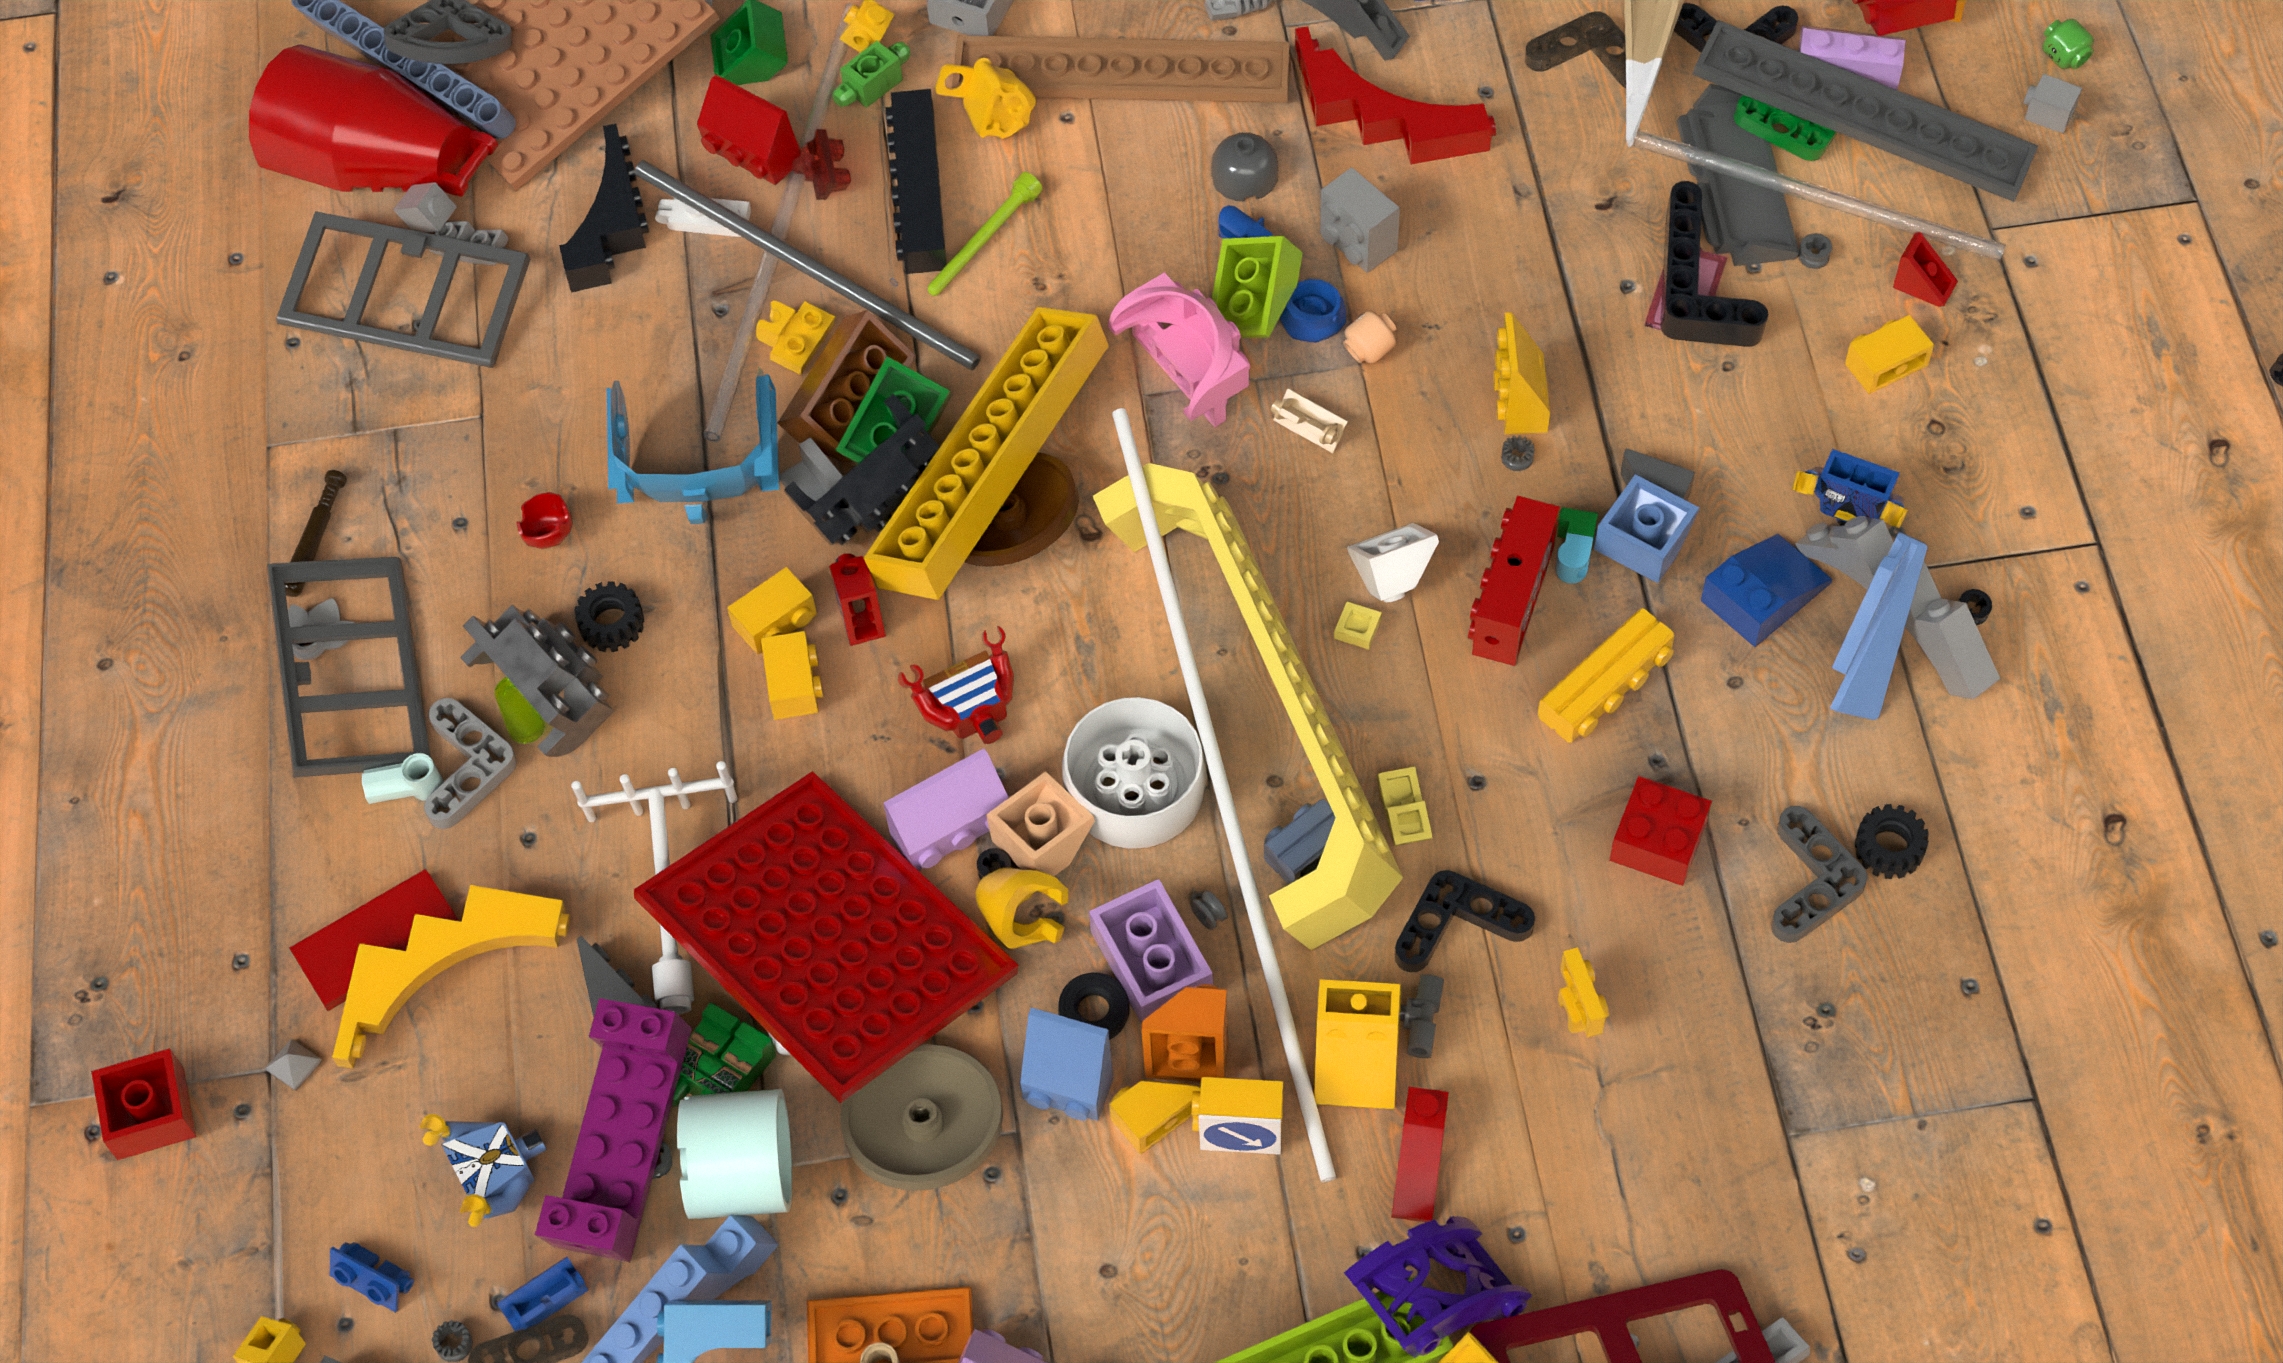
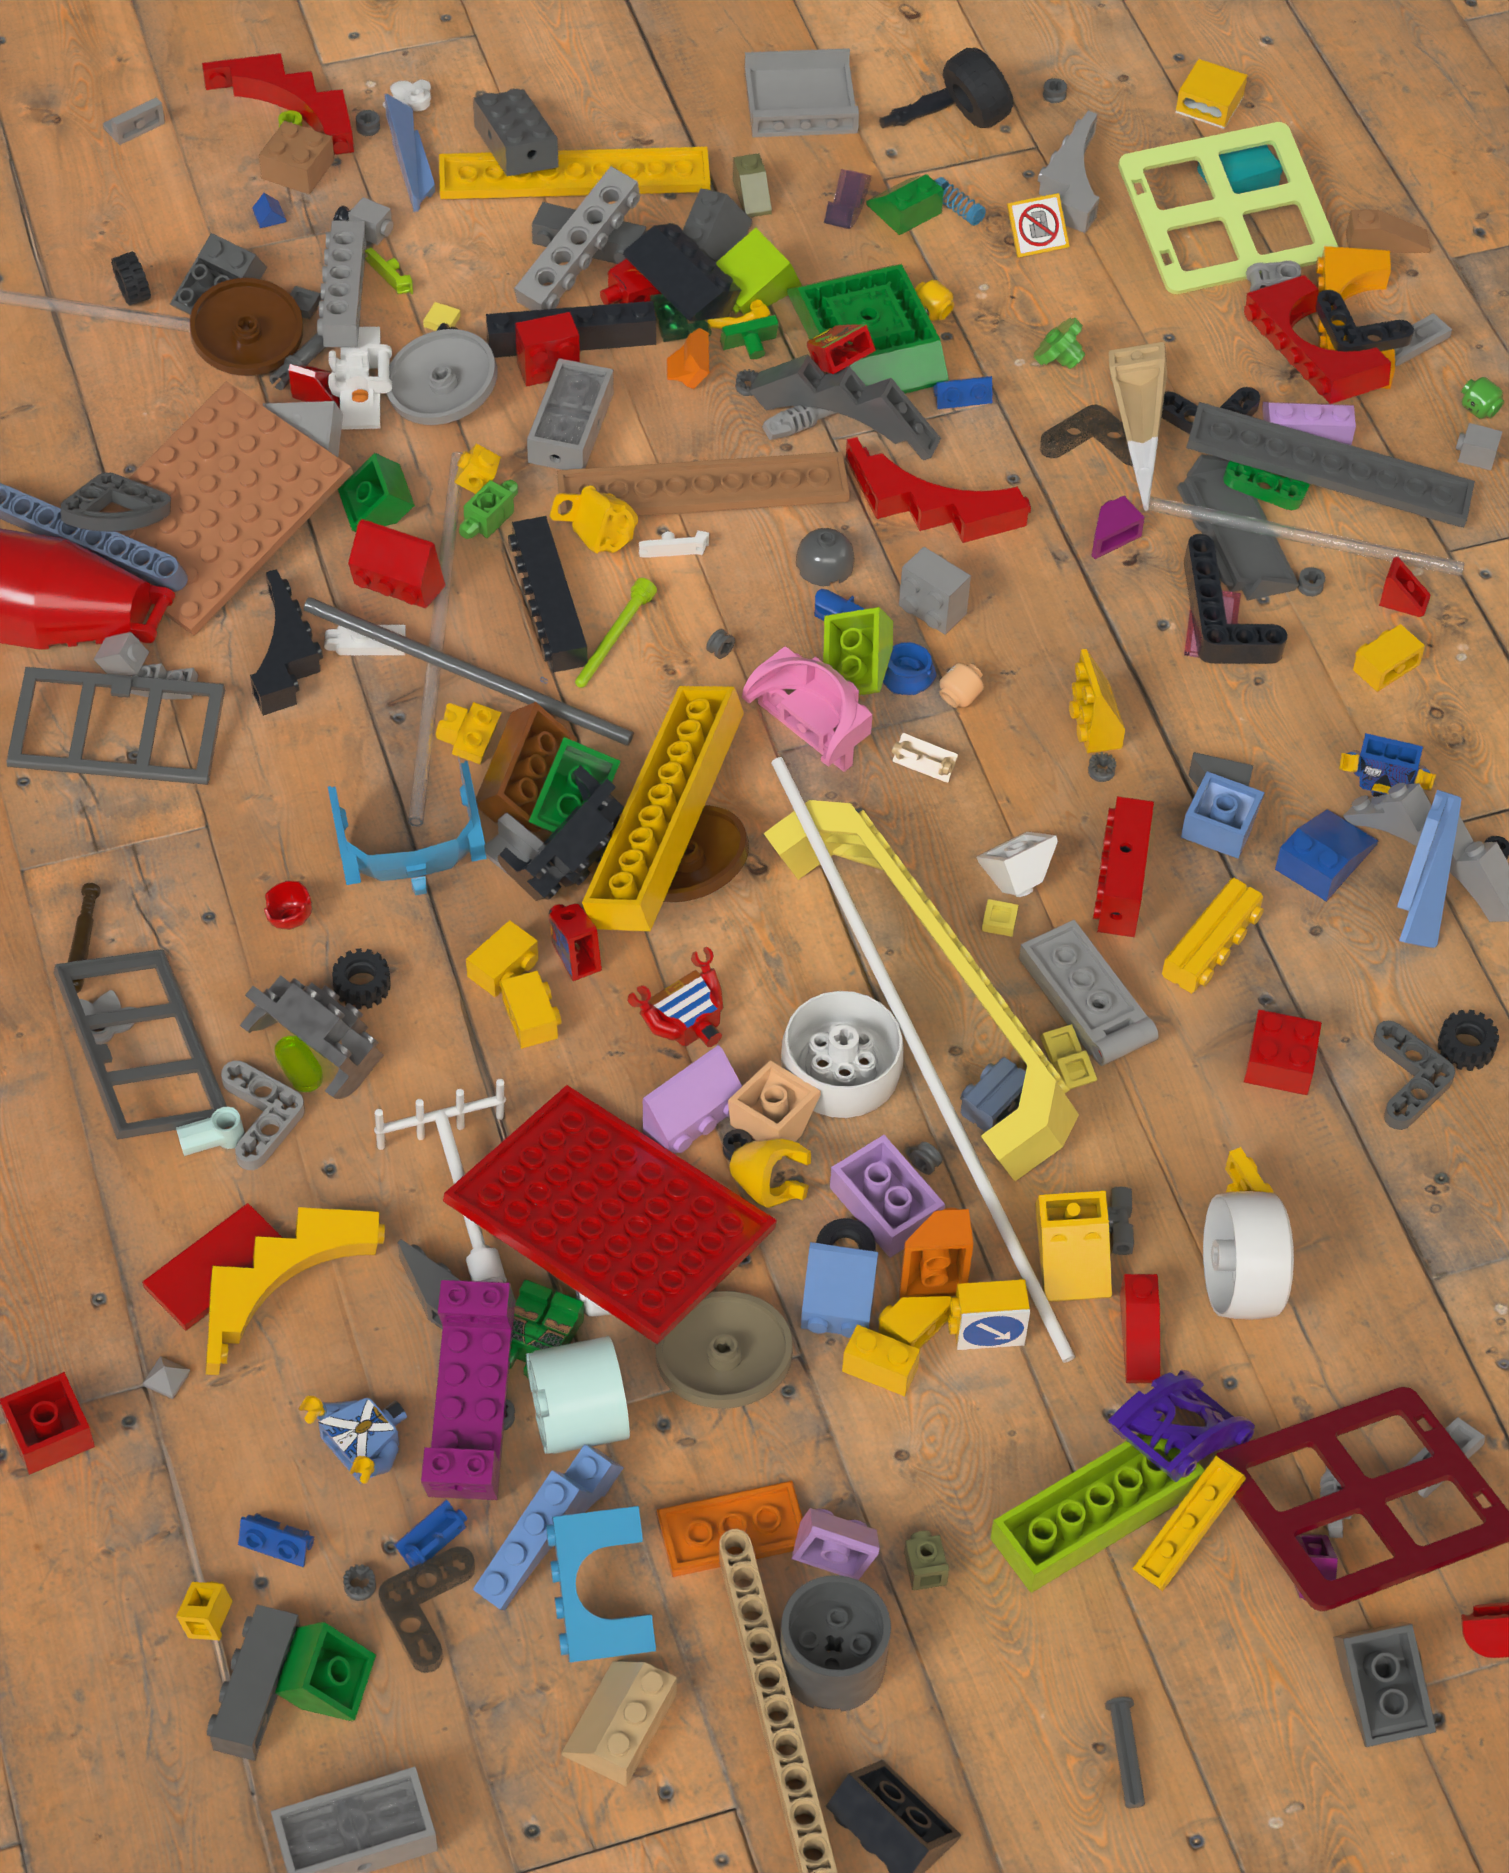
camera: 15 degrees left, 5 degrees down
clear red hips [792,129,851,200] -> none
black beam [1394,870,1535,973] -> none
leg [1555,507,1598,583] -> none
none -> white piece [639,530,709,558]
none -> dark grey bush [706,629,735,659]
none -> yellow brick [842,1325,920,1397]
none -> light grey hinge [1019,920,1159,1066]
none -> magenta slope [1092,495,1145,559]
none -> white wheel [1203,1191,1294,1320]

